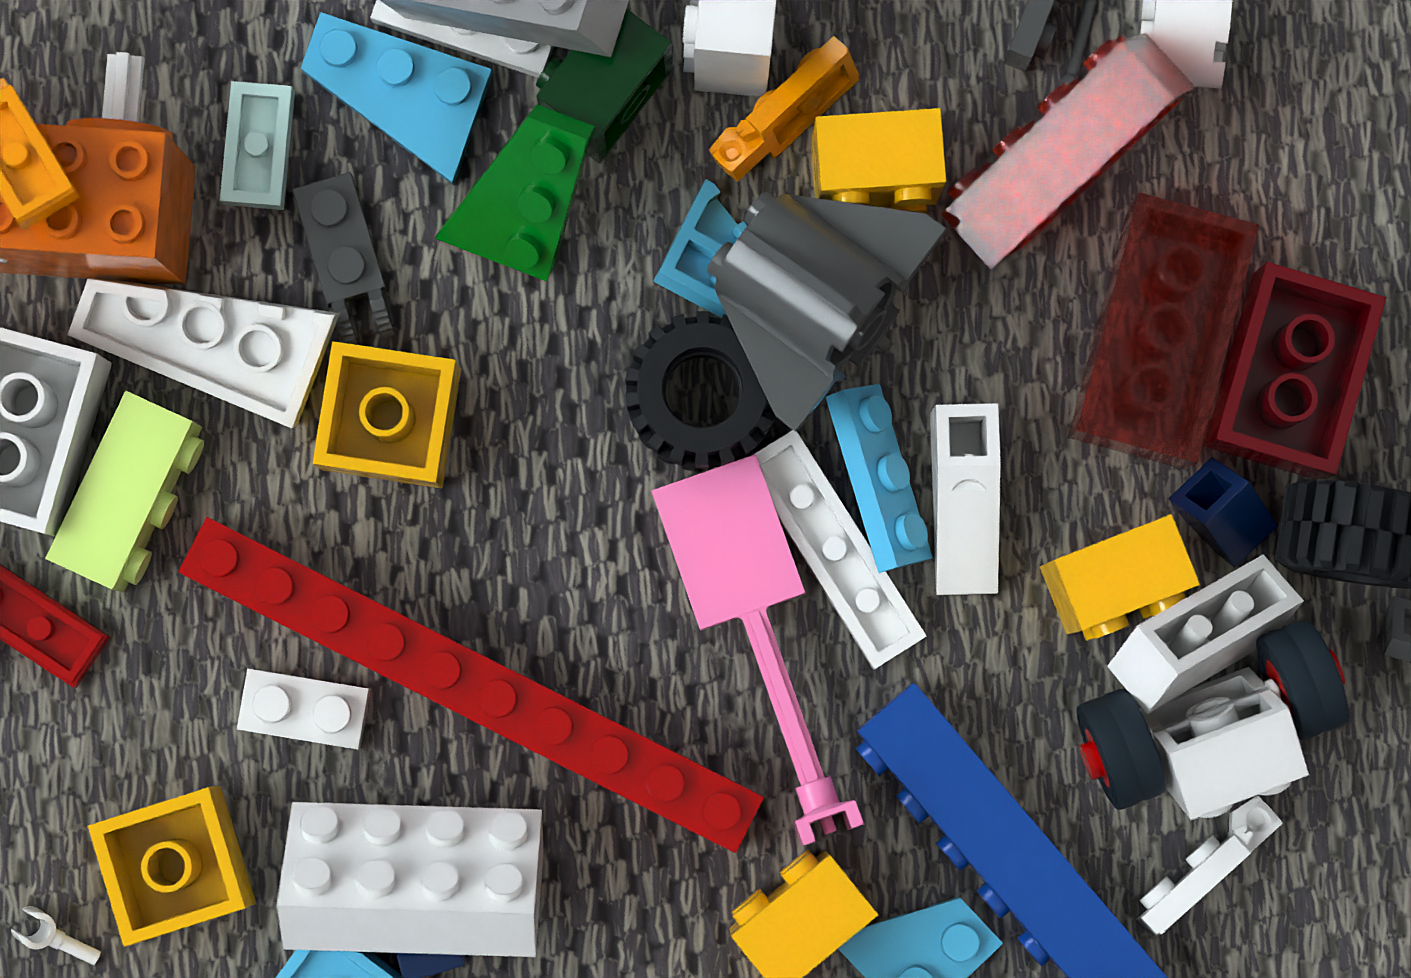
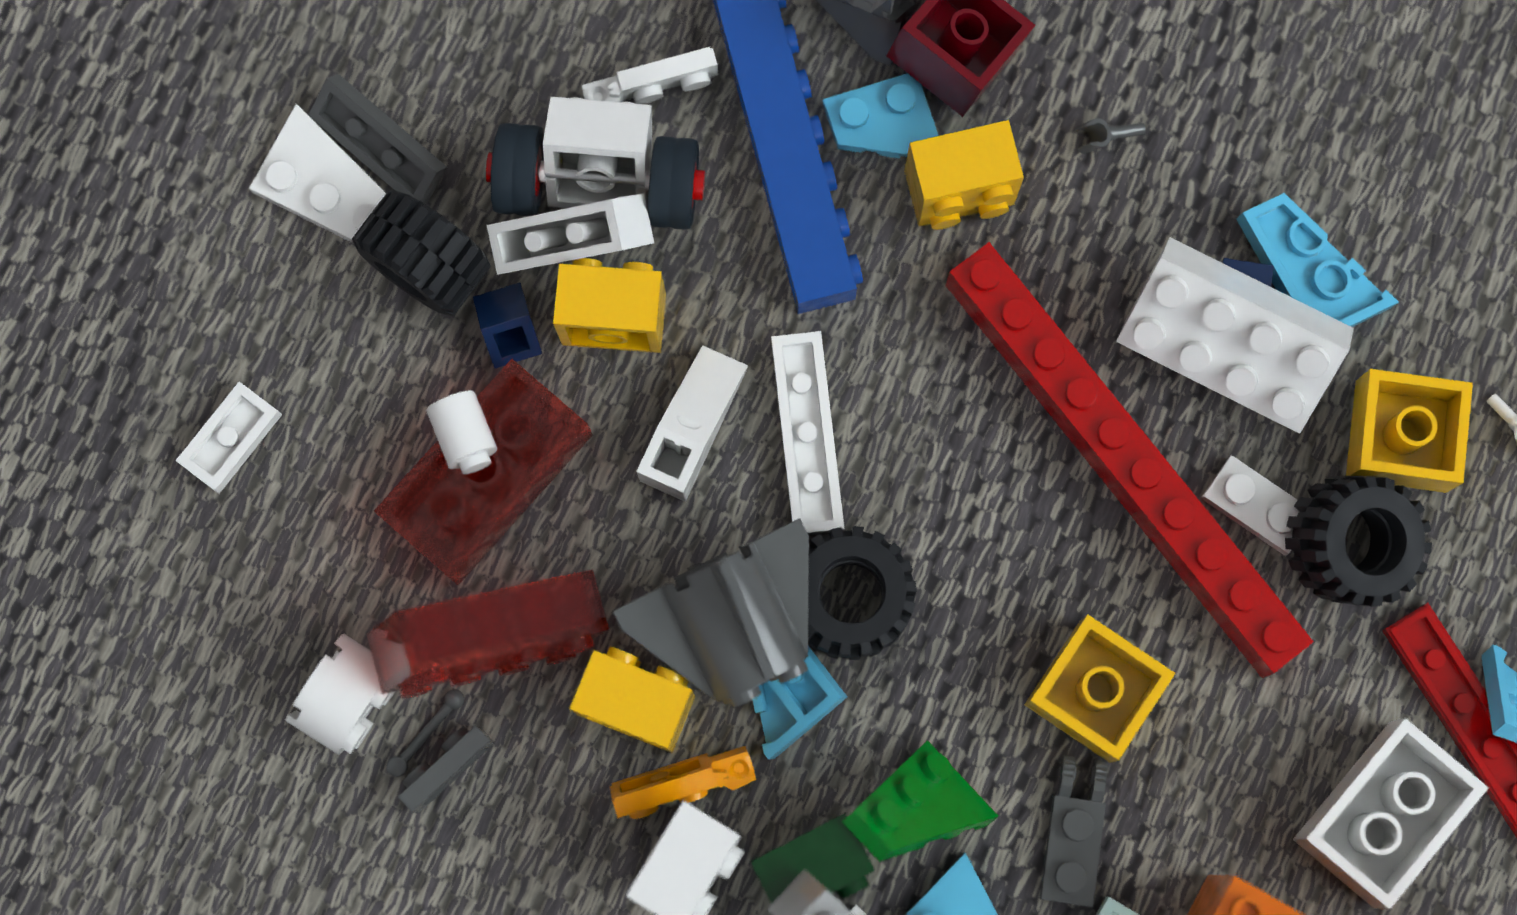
camera: 150 degrees left, 5 degrees down
yellowish green brick [45,390,204,592] -> none
white wing [68,277,340,428] -> none
bright pink piece [651,454,864,847] -> none
medium azure plate [825,384,933,573] -> none
dark red brick [1203,262,1387,480] -> none
none -> white brick [426,391,497,474]
none -> black tyre [1285,476,1432,607]

